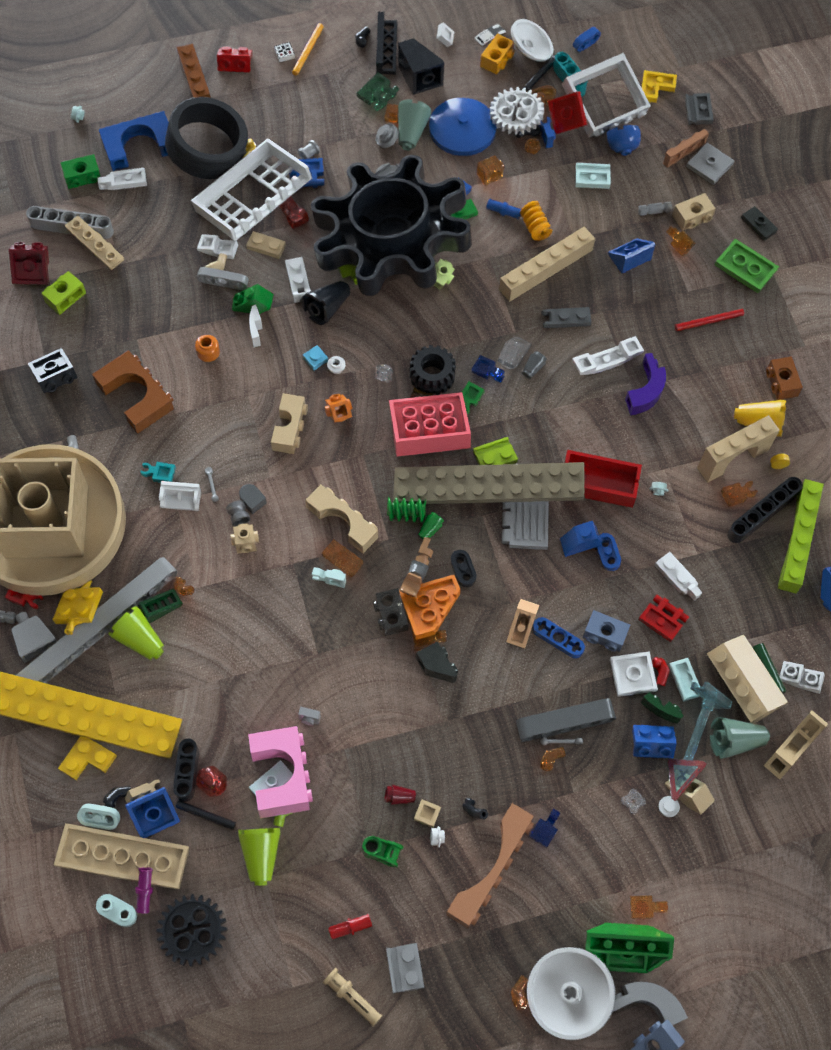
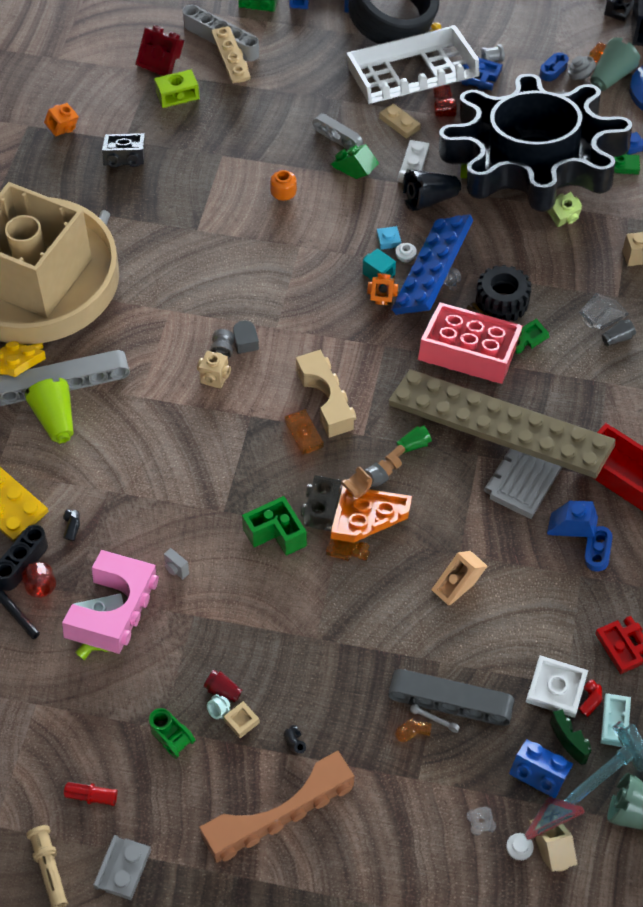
camera: 30 degrees right, 10 degrees down
dark orange arch [92,350,174,434] -> none
white hinge [97,168,147,190] -> none
dark green slope [138,588,183,623] -> none
teal plate [140,462,176,483] -> none
white hinge [159,481,201,511] -> none
clear orange arm [173,577,194,596] -> none
white slope [197,234,238,259] -> none
tan arm [205,253,227,270] -> none
light grey hinge [205,467,219,502] -> none
lime cone [238,828,280,886] -> none
white slope [249,305,262,347] -> none
tan arch [271,393,308,454] -> none
light aqua plate [312,567,346,588] -> none
clear green plate [357,72,400,111] -> none
green piece [387,497,426,523] -> none
pearl dark grey slope [416,642,458,683] -> none
white plate [430,826,445,848] -> none
black plate [450,550,477,587] -> none
clear blue plate [471,355,505,383] -> none
lime plate [473,437,518,465] -> none
clear blue plate [529,808,560,848] -> none
blue beam [532,617,585,658] -> none
sand blue brick [583,610,630,652] -> none
none -> black arm [63,509,80,541]
none -> light aqua plate [207,694,230,719]
none -> green brick [242,496,307,556]
none -> teal brick [362,248,396,287]
none -> blue plate [392,214,473,315]
none -> blue beam [539,52,569,82]

